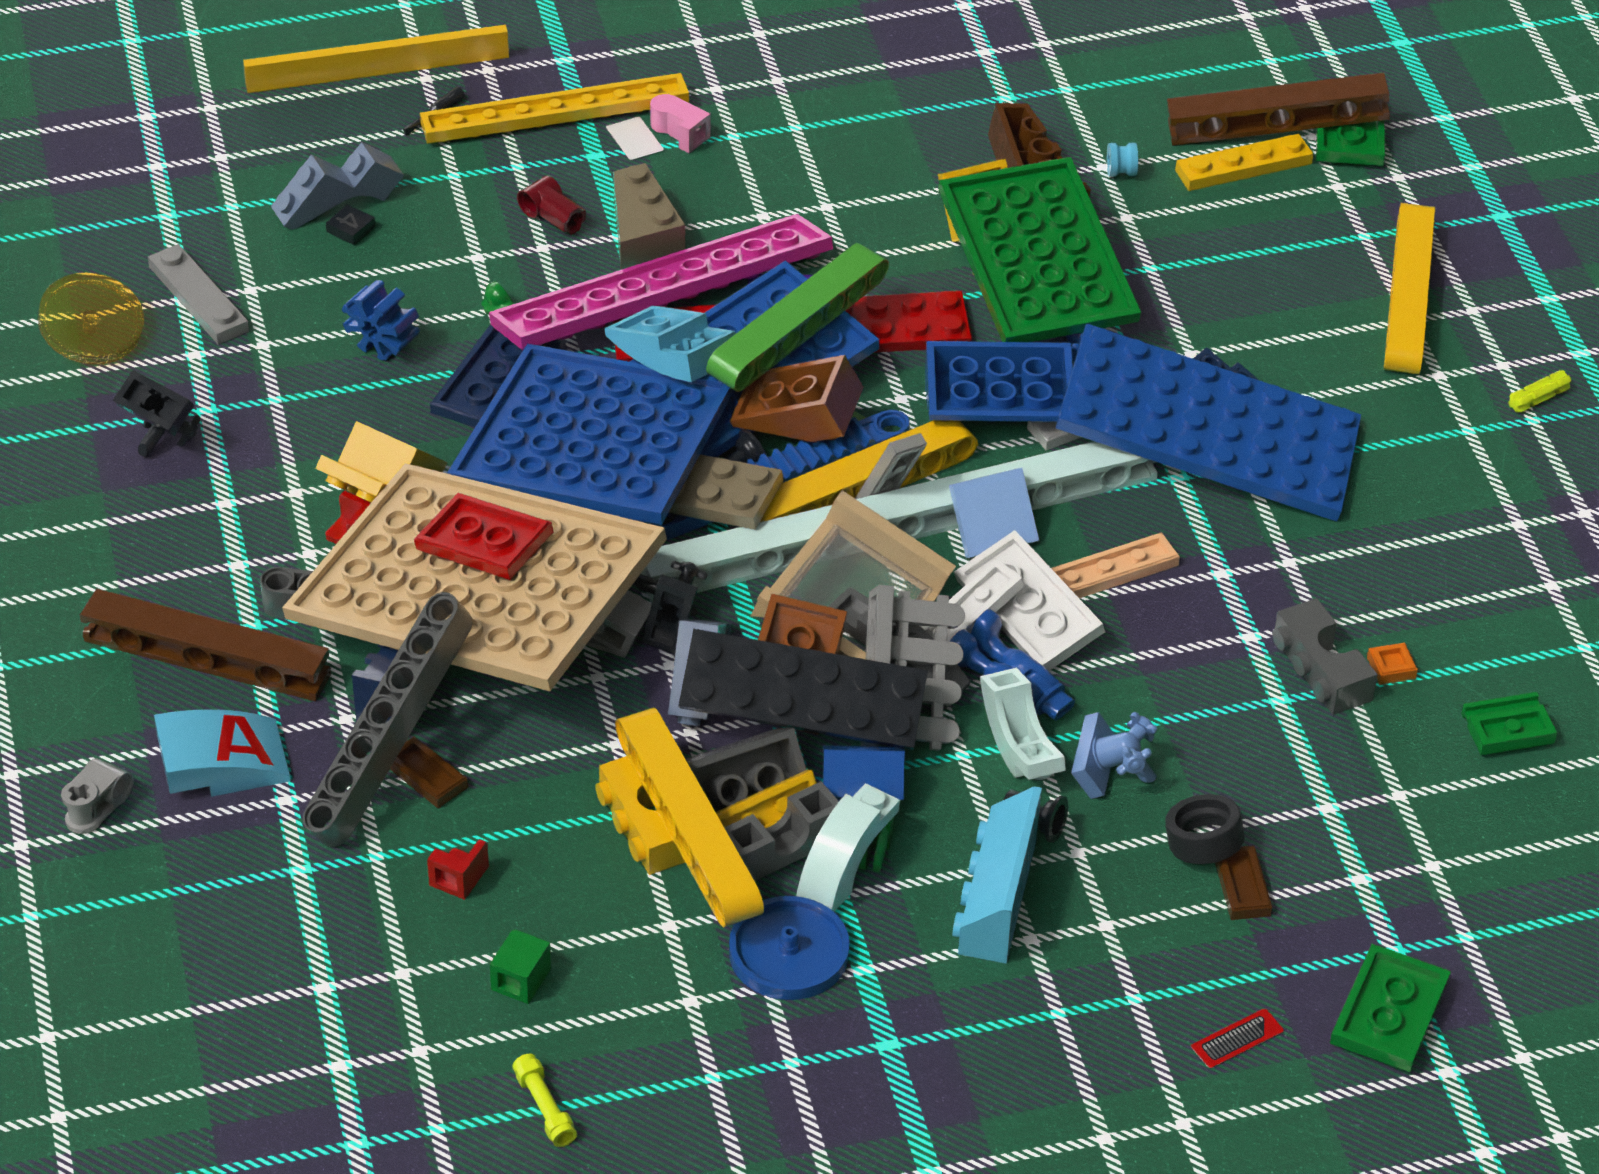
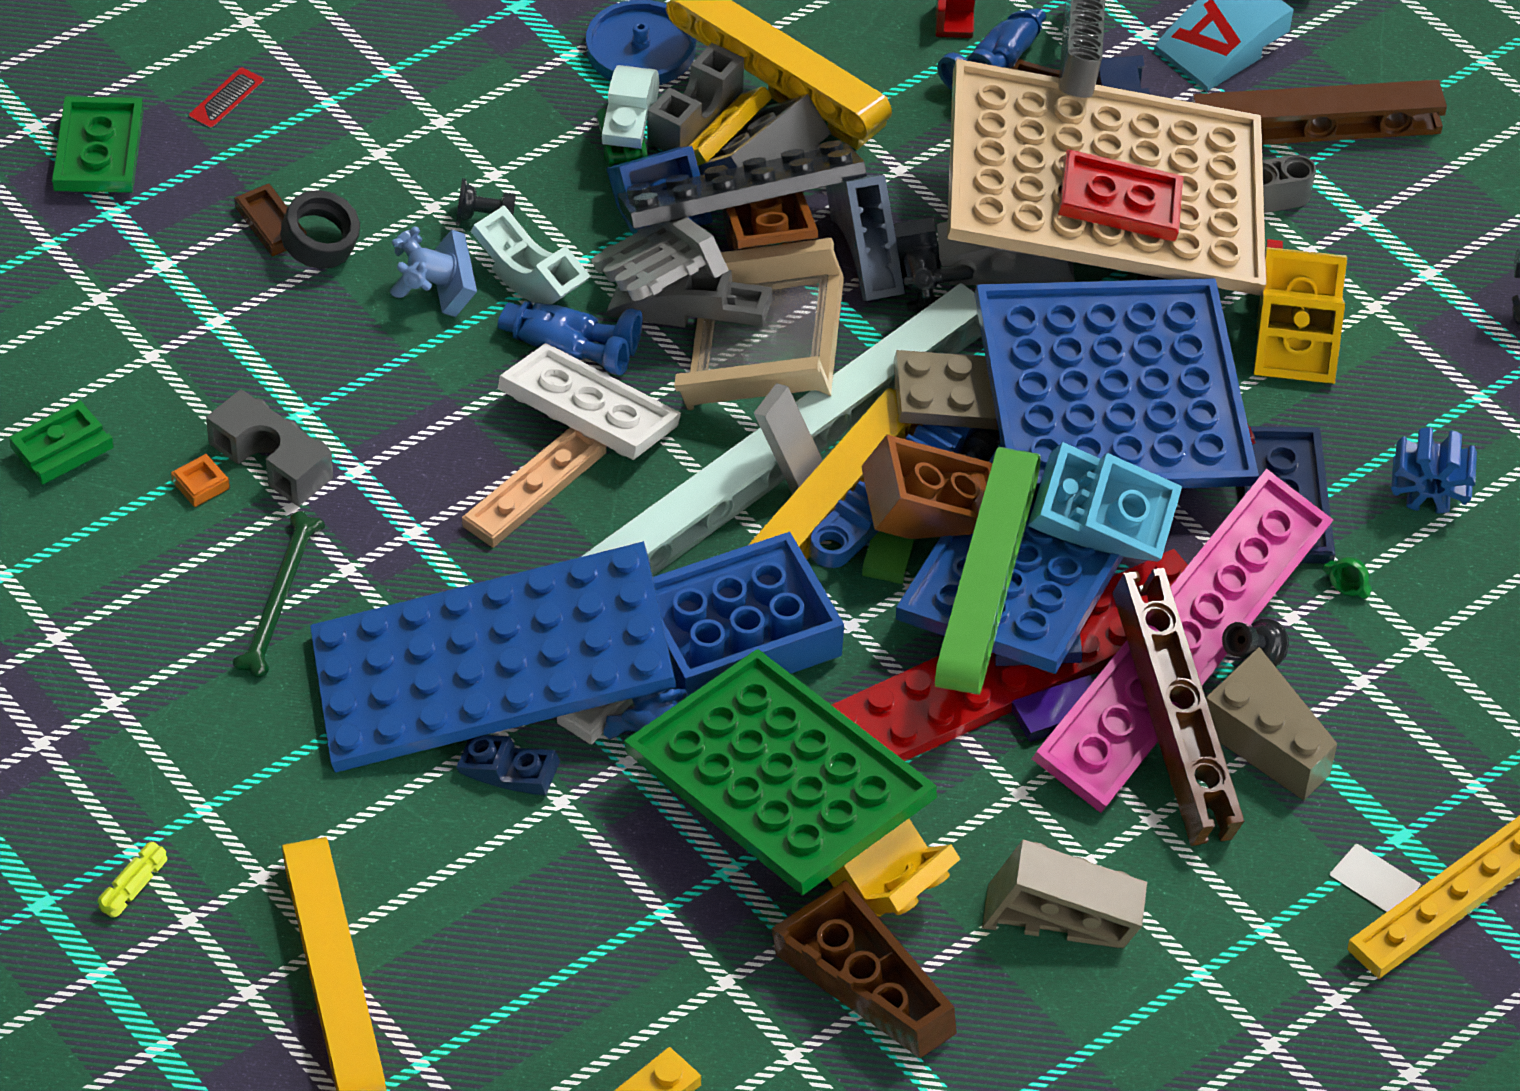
camera: 155 degrees right, 5 degrees up
dark red piece [517,175,586,235] -> none
bright pink leg [650,94,711,153] -> none
white plate [921,558,1024,642] -> none
light blue tile [949,468,1039,558] -> none
medium azure slope [952,786,1042,964] -> none
medium azure wheel [1107,143,1138,177] -> none
none -> dark green piece [233,511,325,677]
none -> blue piece [937,8,1046,90]
none -> dark tan wedge [982,839,1147,948]
none -> reddish brown piece [1112,568,1245,846]
none -> black piece [1222,619,1289,667]

